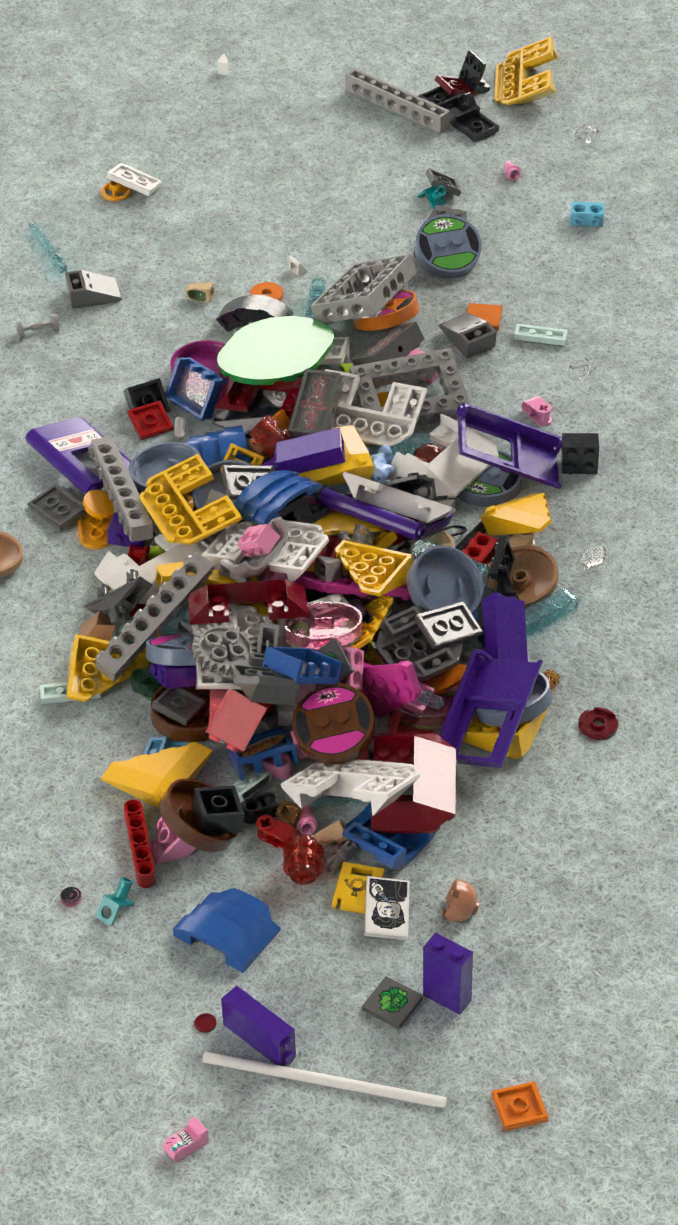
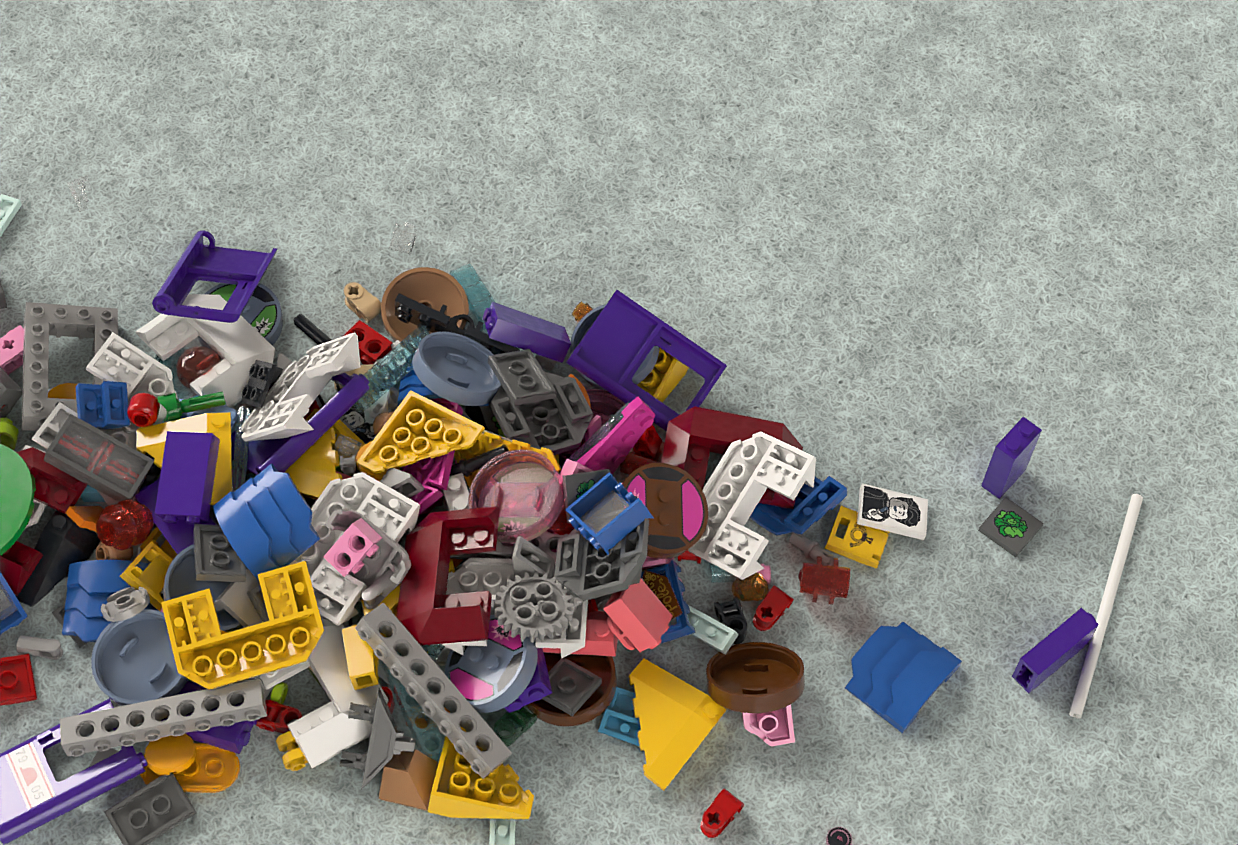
camera: 85 degrees left, 15 degrees up
teal bracket [95,877,135,926] -> none
red beam [124,799,156,888] -> none
bright pink leg [163,1117,209,1162] -> none
black brick [191,785,244,835] -> none
dark red piece [194,1013,217,1033] -> none
tan rock [313,819,348,846] -> none
nougat cylinder [441,878,480,922] -> none
yellow slope [480,493,552,536] -> none
orange tile [491,1081,549,1131] -> none
bright pink piece [522,396,551,426] -> none
black brick [561,433,600,475] -> none
dark red tile [578,707,619,740] -> none
none -> blue slope [76,381,130,430]
none -> light grey tile [101,587,150,622]
none -> red head [127,393,160,427]
none -> green piece [157,391,226,423]
none -> red piece [633,425,662,462]
none -> red piece [700,788,745,838]

